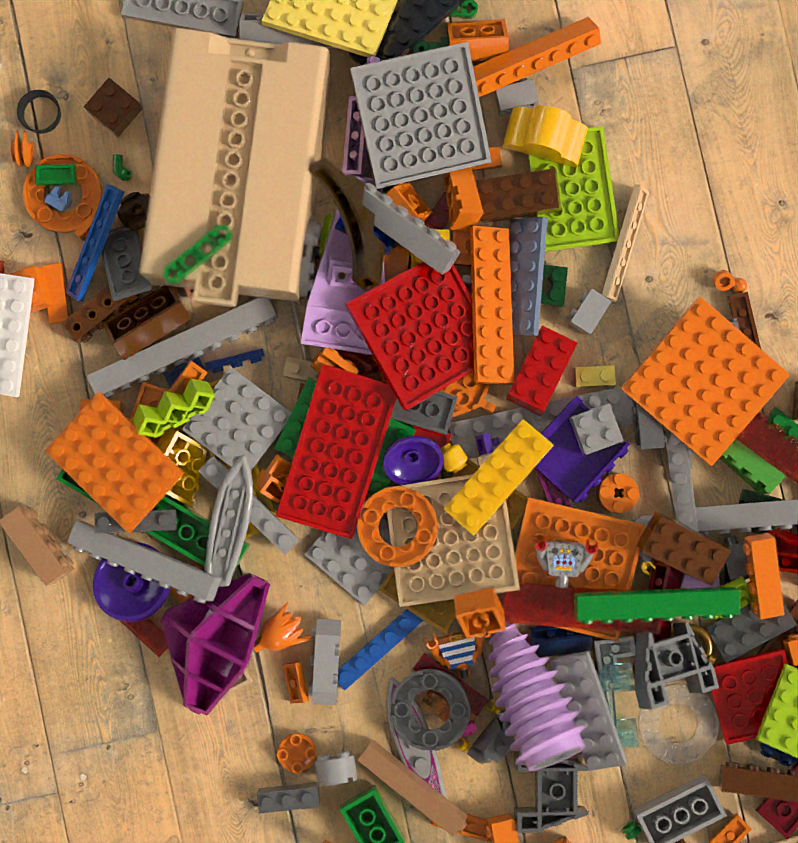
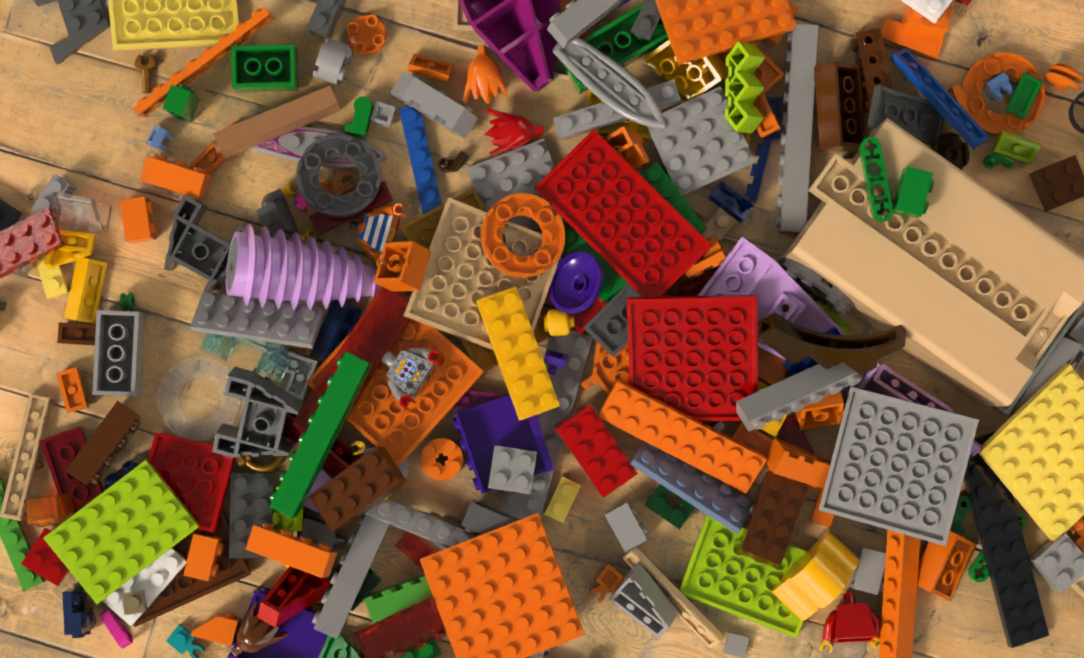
camera: 125 degrees right, 0 degrees up
none -> green leg [344,96,373,139]
none -> light grey plate [370,101,397,128]
none -> clear red plate [394,531,436,571]
none -> dark brown arm [438,151,469,173]
none -> red piece [485,109,544,155]
none -> orange plate [589,563,624,603]
none -> light grey wedge [609,562,678,638]
none -> clear blue plate [708,181,754,223]
none -> light grey tile [723,632,749,658]
none -> red torso [819,593,881,653]
none -> green brick [893,166,934,219]
none -> lime plate [992,130,1041,164]

